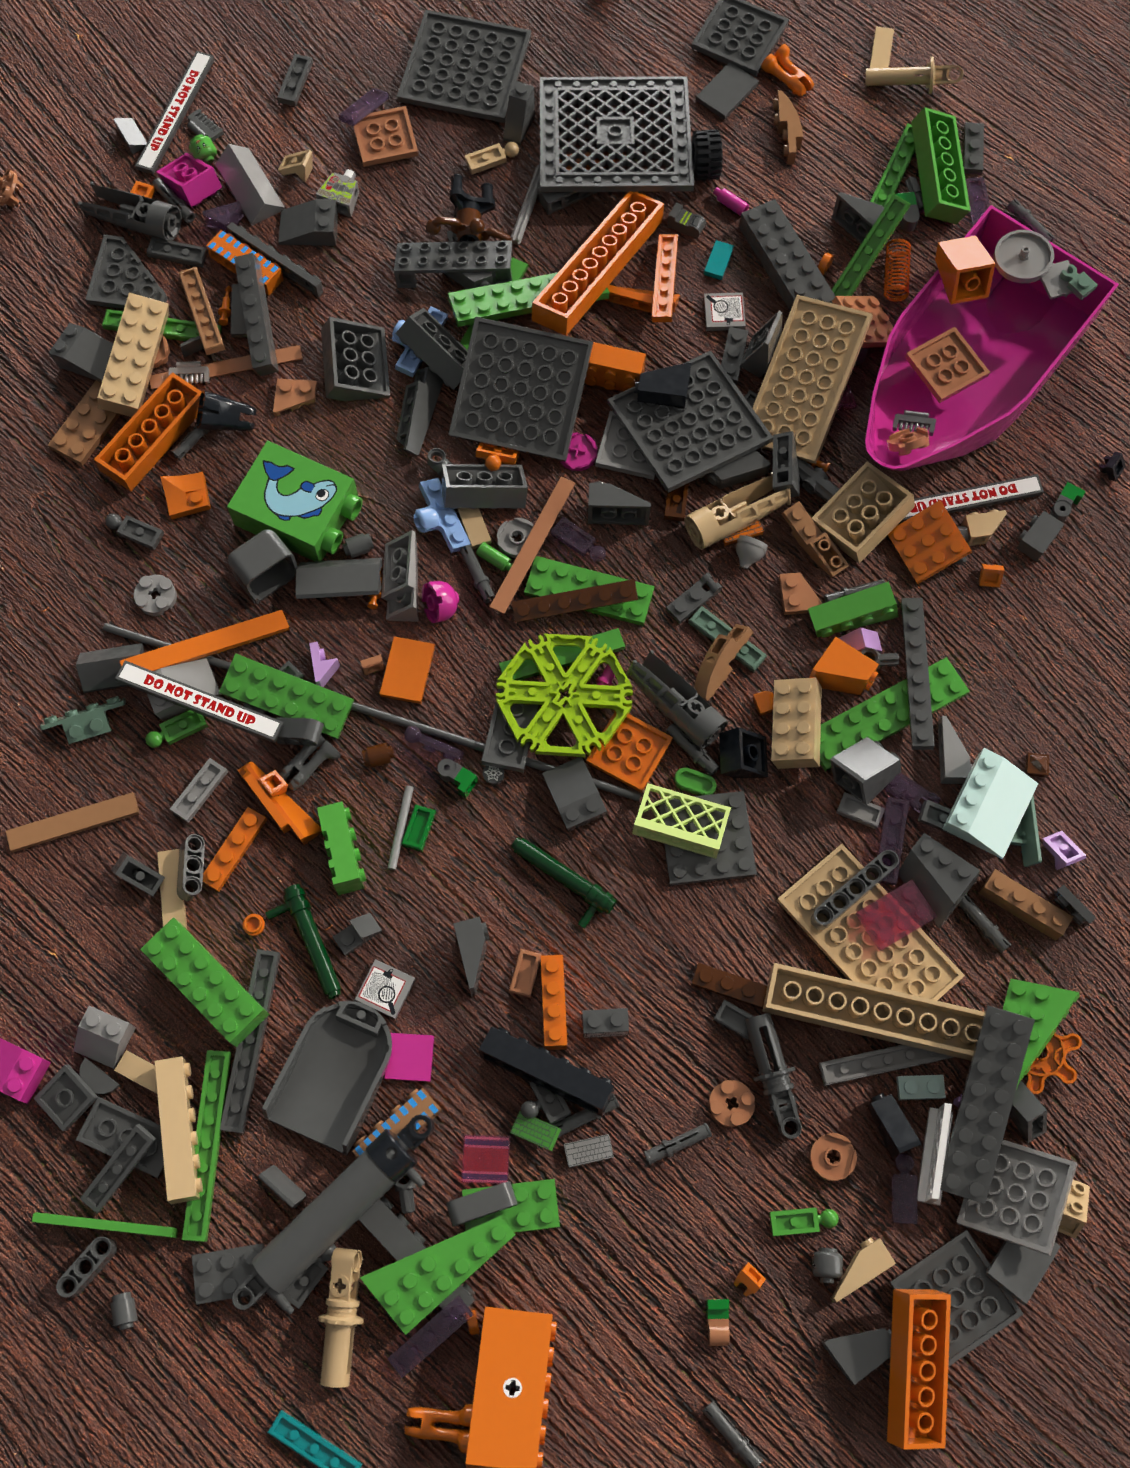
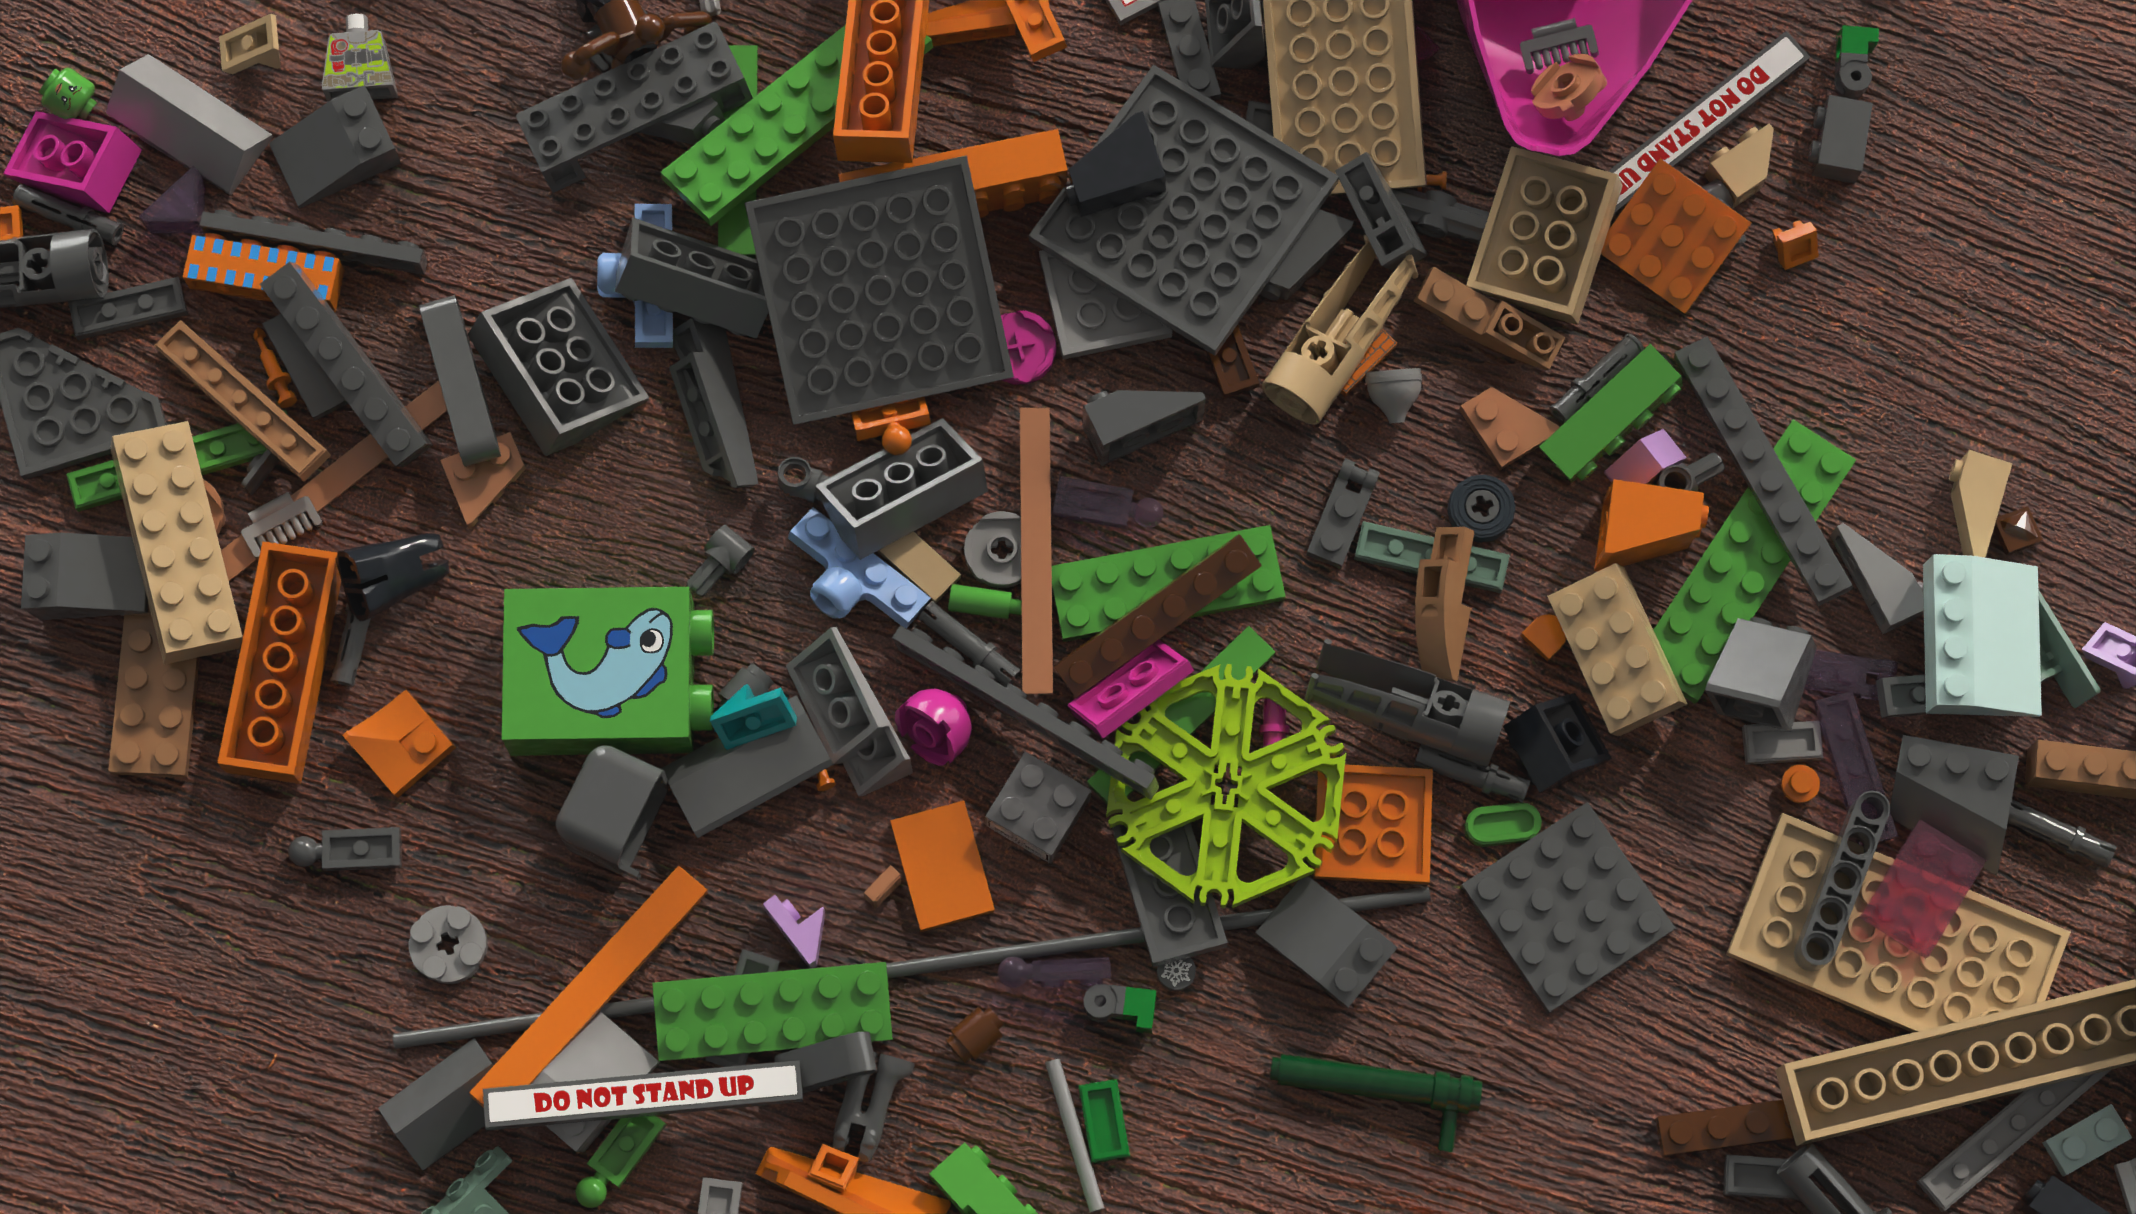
camera: 30 degrees left, 5 degrees up
dark grey piece [187,109,223,142] -> none
yellowish green fence [632,783,731,859] -> none
none -> dark grey beam [419,295,501,467]
none -> dark grey axle [687,525,755,597]
none -> teal slope [710,684,797,750]
none -> dark grey plate [892,625,1159,800]
none -> flat silver brick [985,752,1091,864]
none -> dark pink tile [1067,639,1194,738]
none -> black bush [1447,474,1516,543]
none -> orange plate [1781,765,1820,803]
none -> tan slope [1949,450,2012,558]

